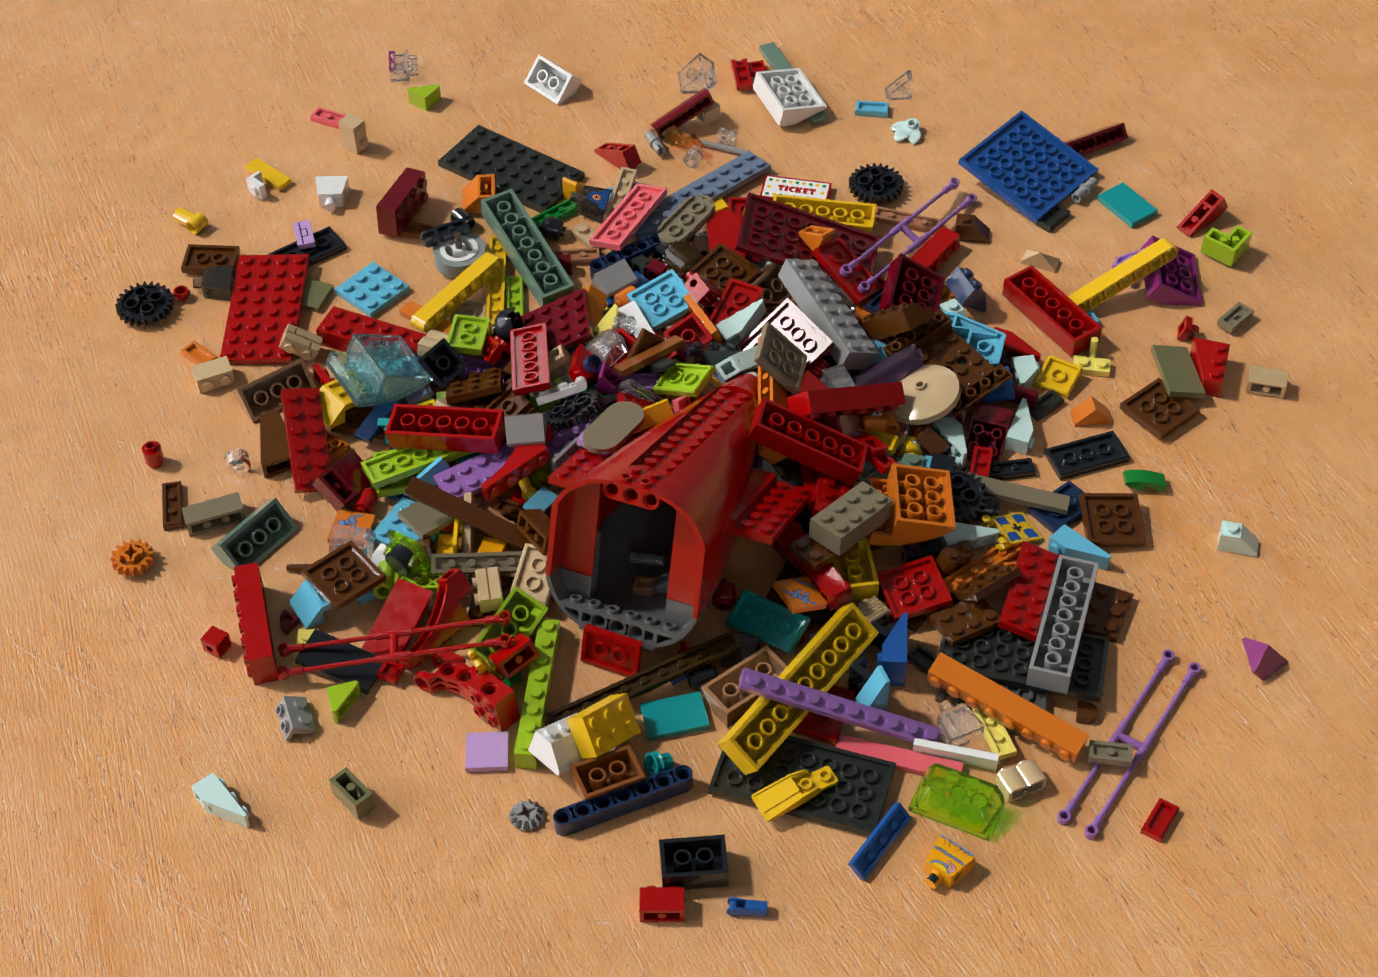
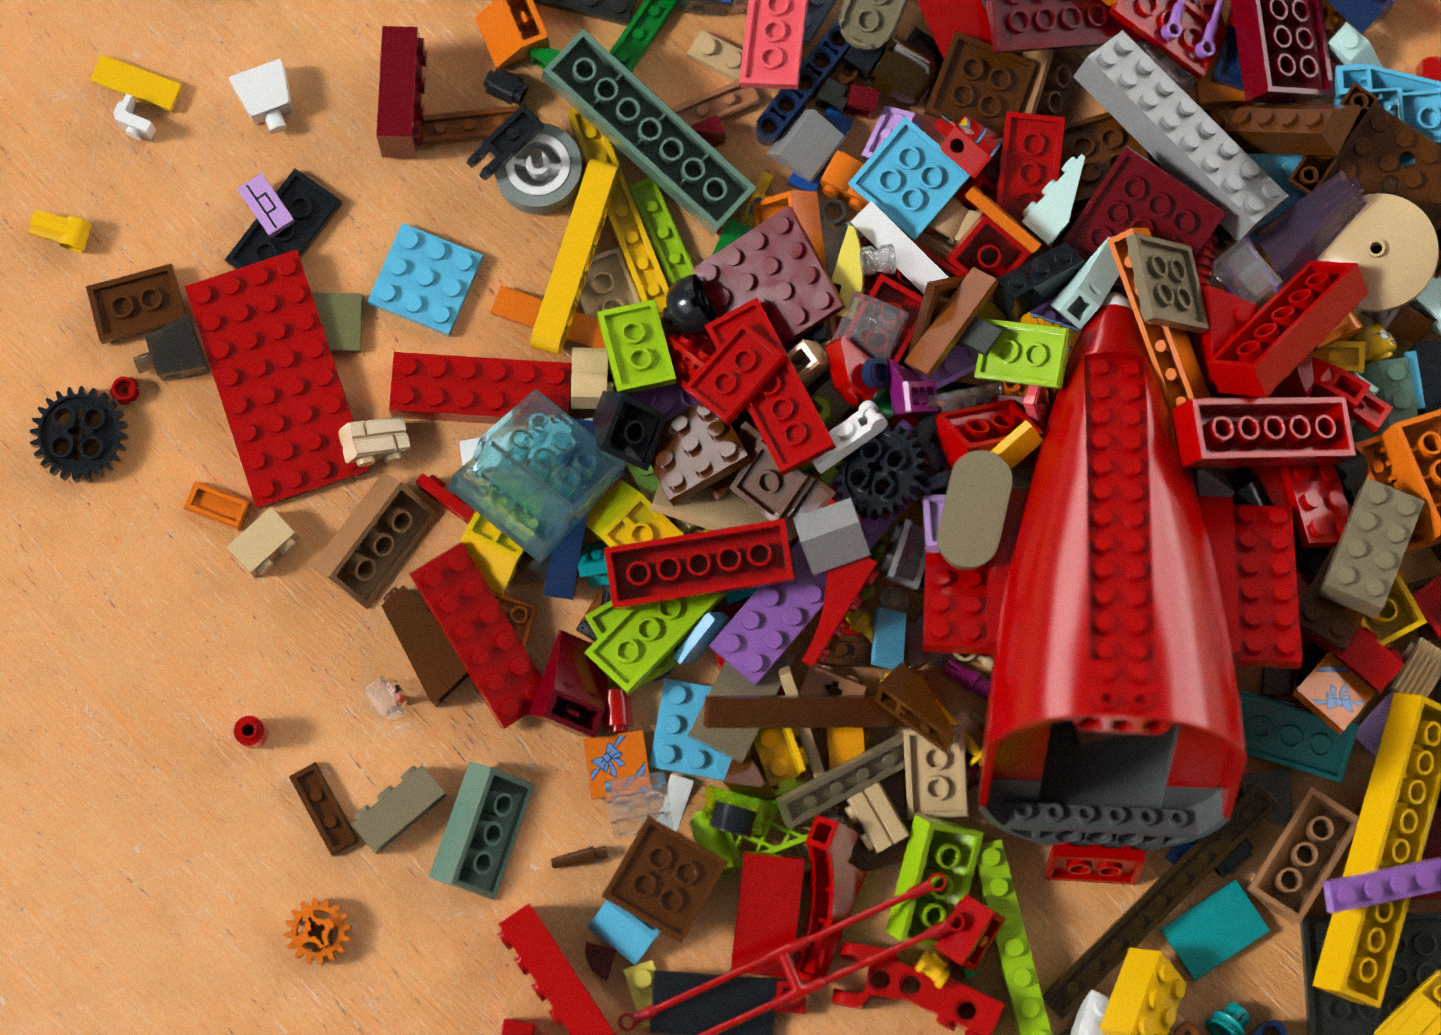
camera: 25 degrees left, 30 degrees up
black head [540,216,566,241] -> none
none -> red tile [683,321,788,426]

